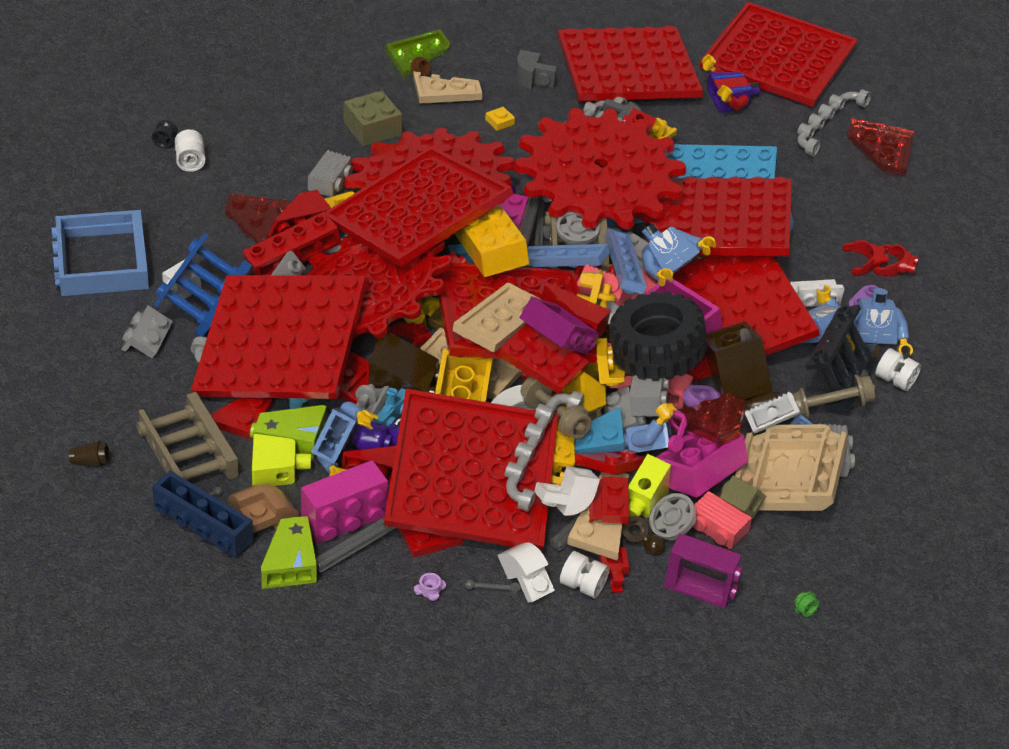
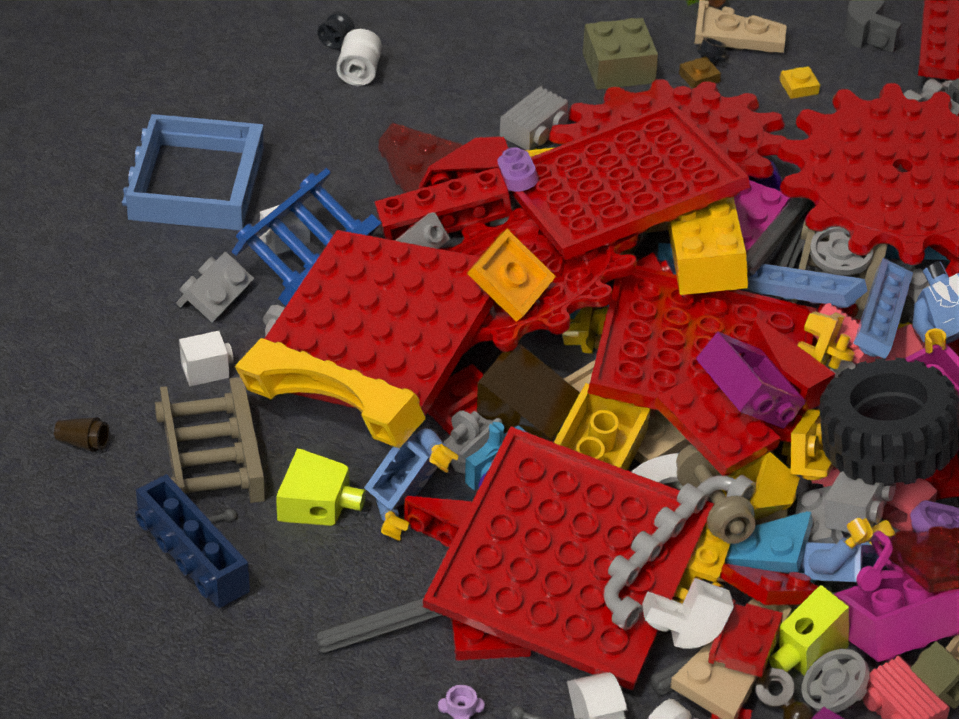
camera: 20 degrees right, 0 degrees up
red wing [211,397,273,440] -> none
medium nougat brick [228,484,300,533] -> none
lime slope [250,405,326,460] -> none
lime slope [261,516,317,589] -> none
dark pink brick [301,460,388,544] -> none
dark purple head [353,421,392,450] -> none
red helmet [388,322,432,348] -> none
tan plate [452,283,540,352] -> none
none -> white brick [179,331,234,387]
none -> yellow arch [235,338,426,449]
none -> light orange plate [467,229,556,322]
none -> medium lavender plate [497,147,538,191]
none -> pearl gold plate [679,56,721,89]
none -> black plate [697,37,726,62]

